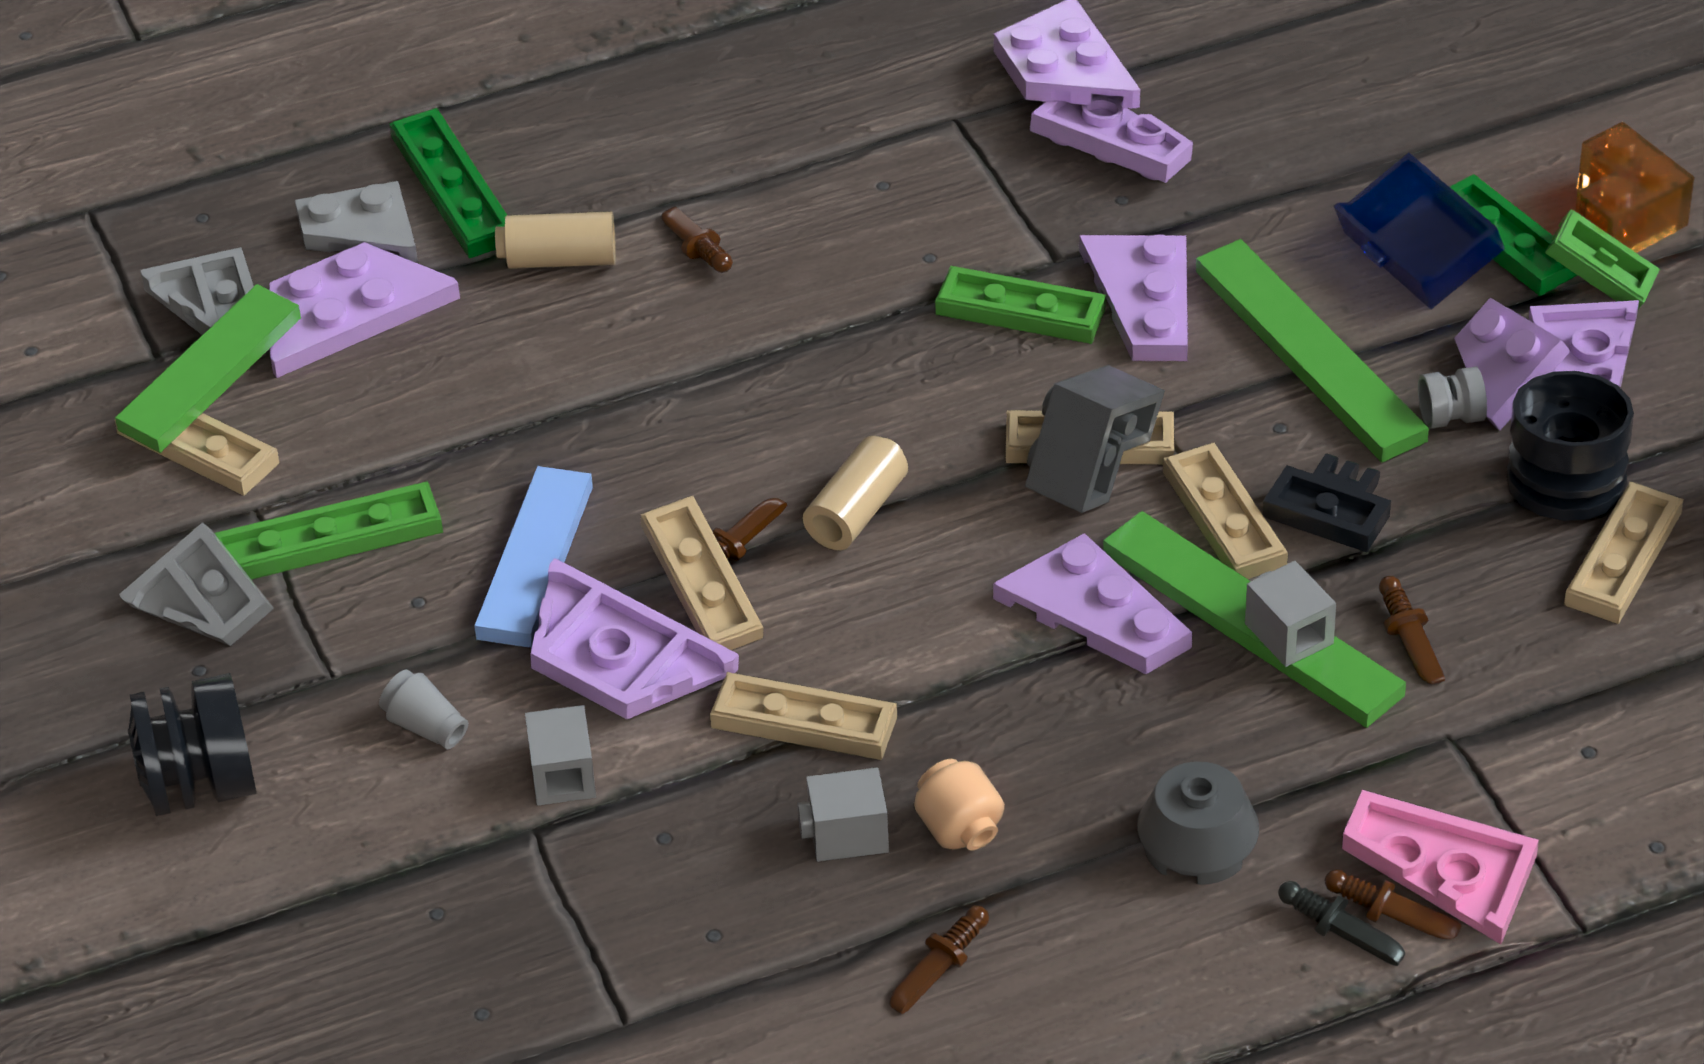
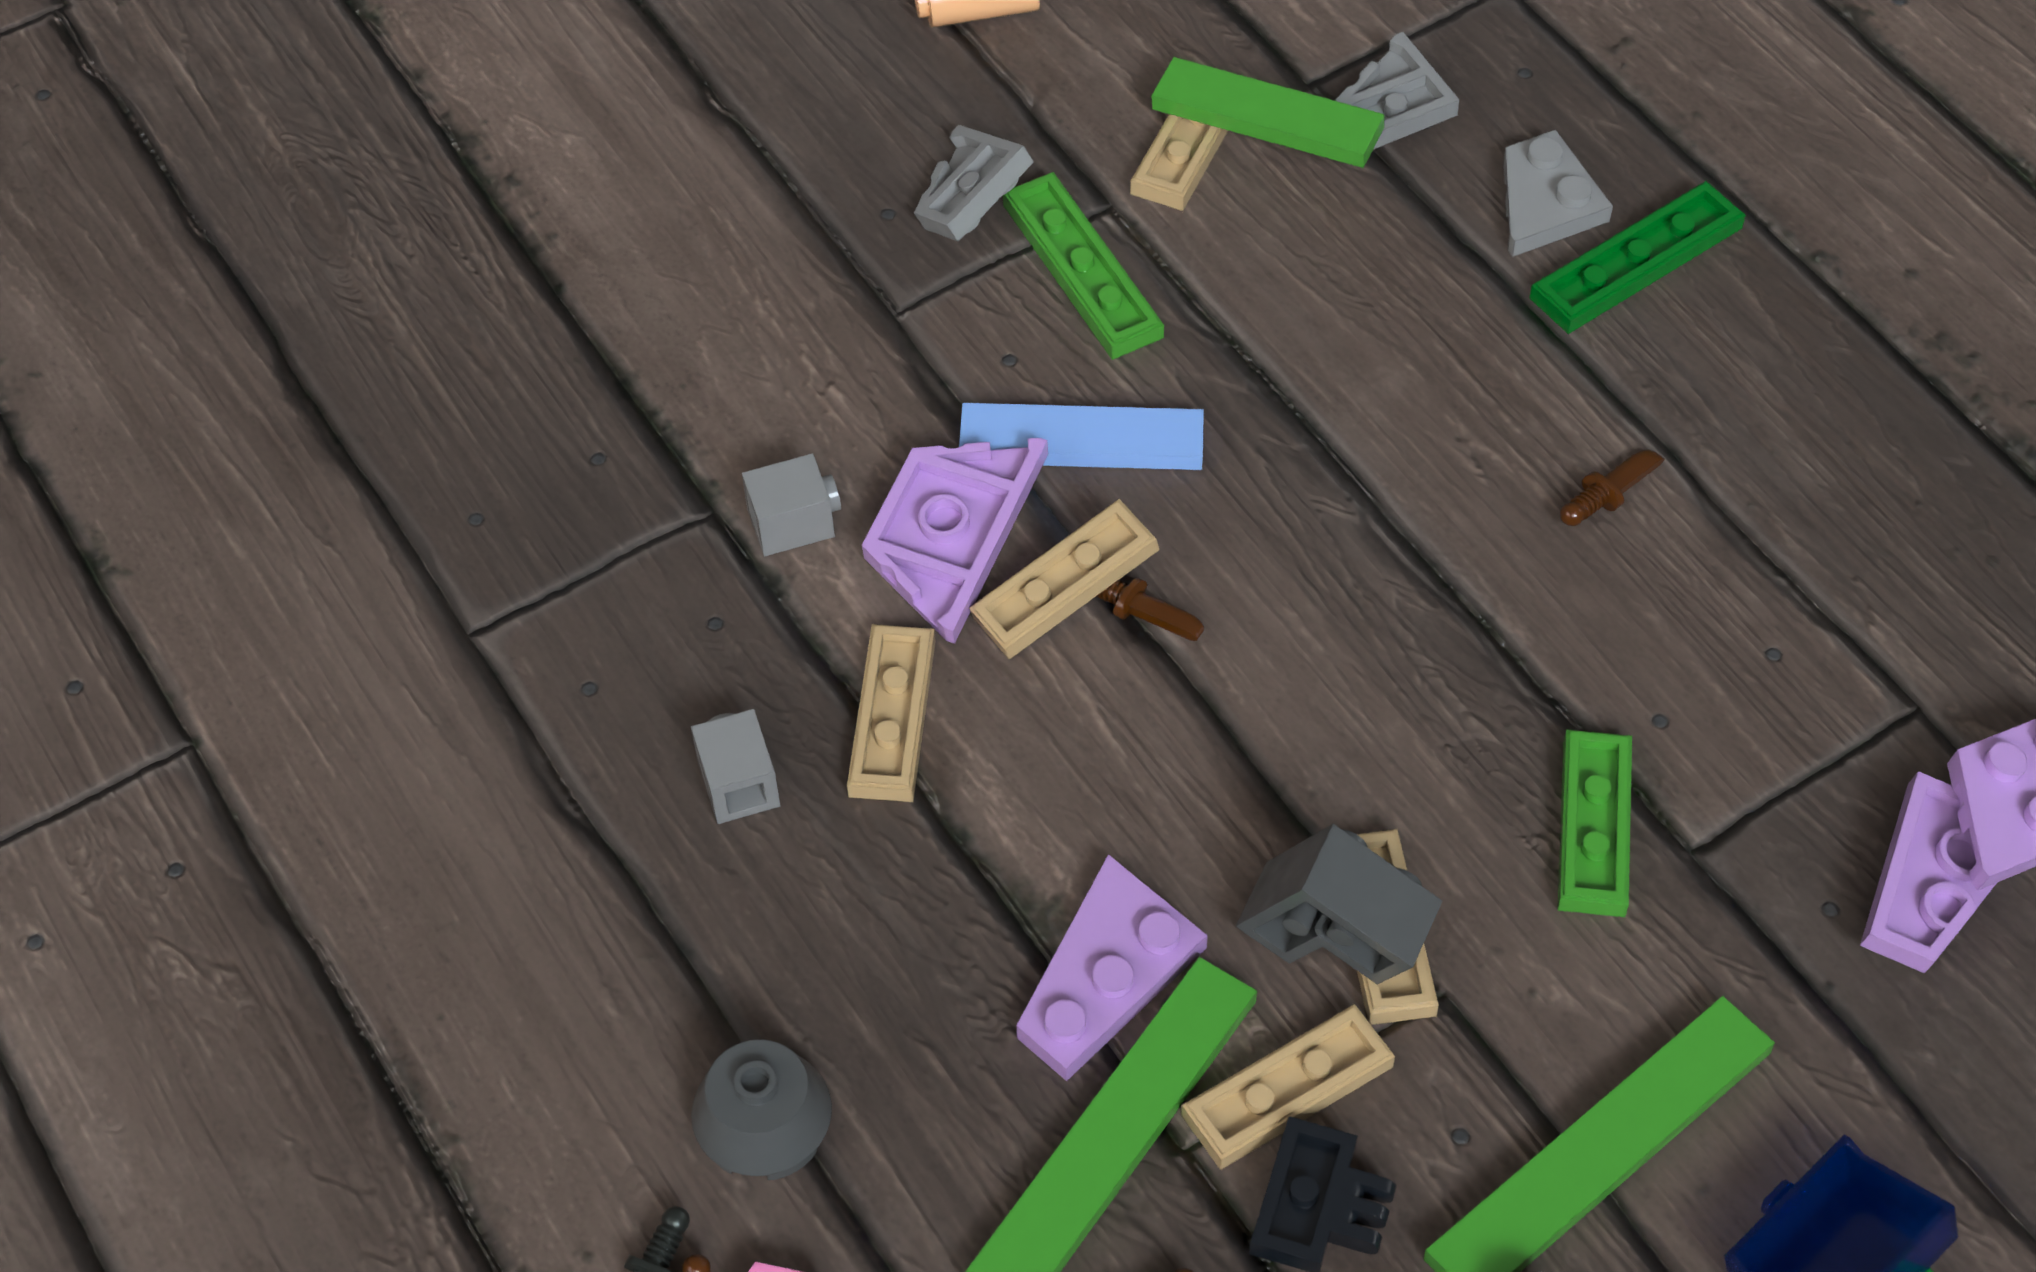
camera: 80 degrees right, 10 degrees up
black wheel [128,673,257,816] -> none
lavender wing [270,242,460,378] -> none
light grey cone [379,670,469,749] -> none
tan brick [495,211,616,269] -> none
tan brick [803,436,908,550] -> none
reddish brown piece [890,906,989,1014] -> none
light nougat head [914,759,1005,850] -> none
lavender wing [1079,235,1188,361] -> none
light grey brick [1245,561,1336,667] -> none

